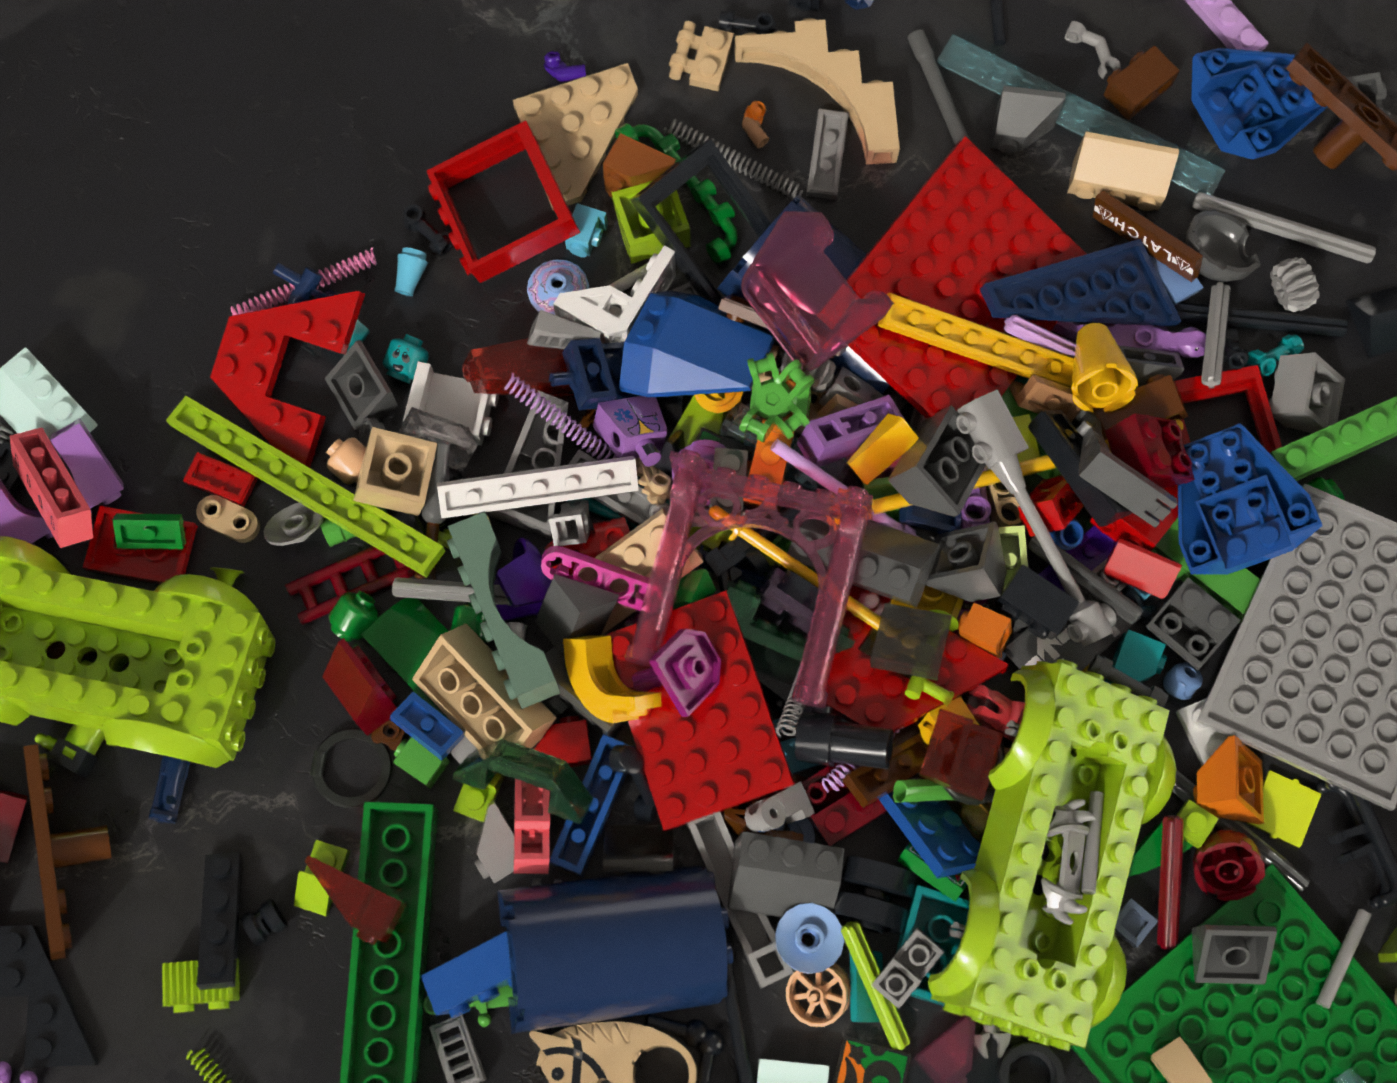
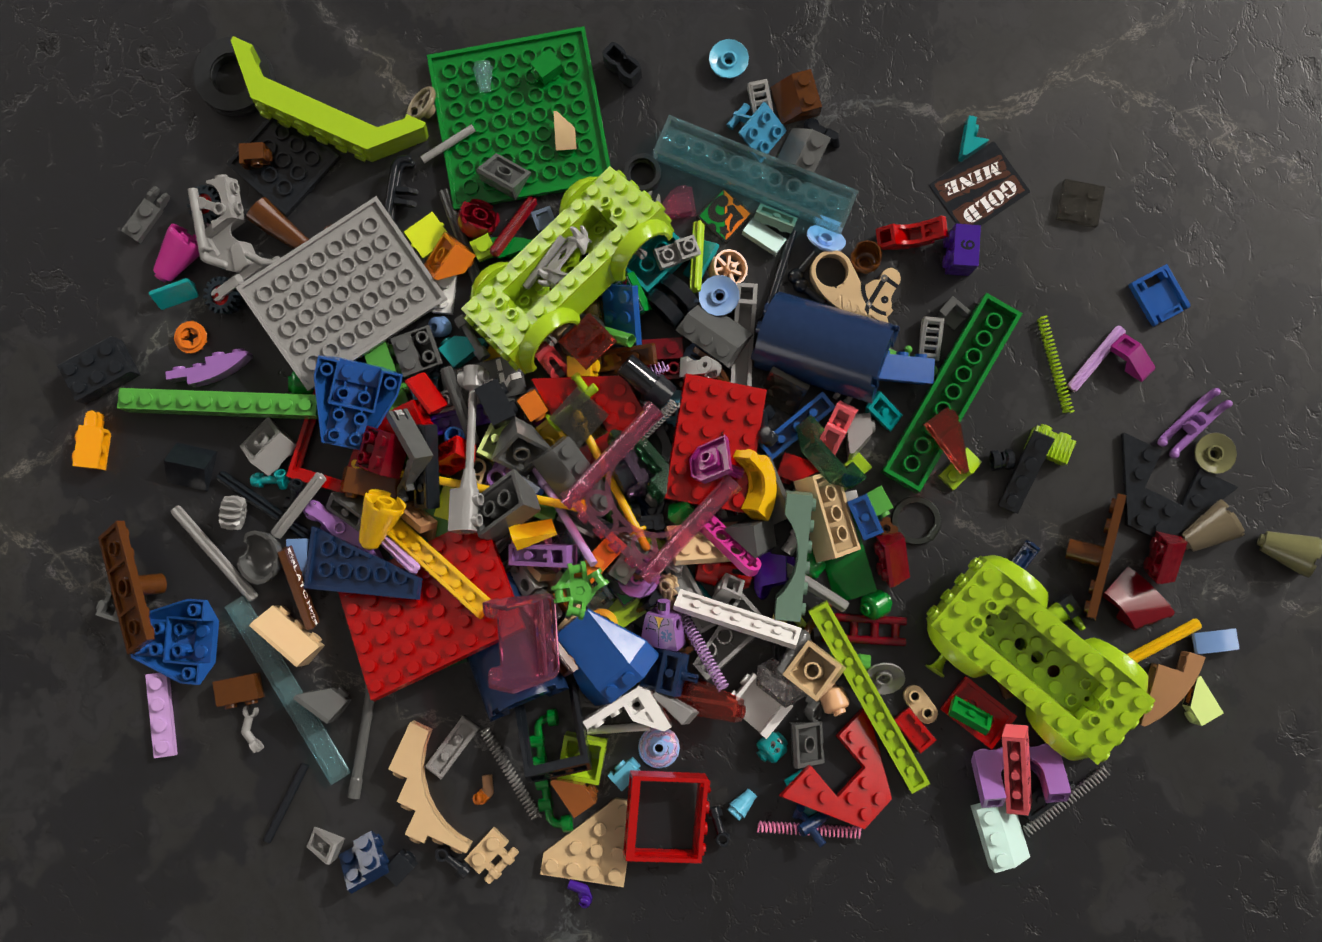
camera: 145 degrees left, 10 degrees up
none -> teal slope [864,391,903,432]

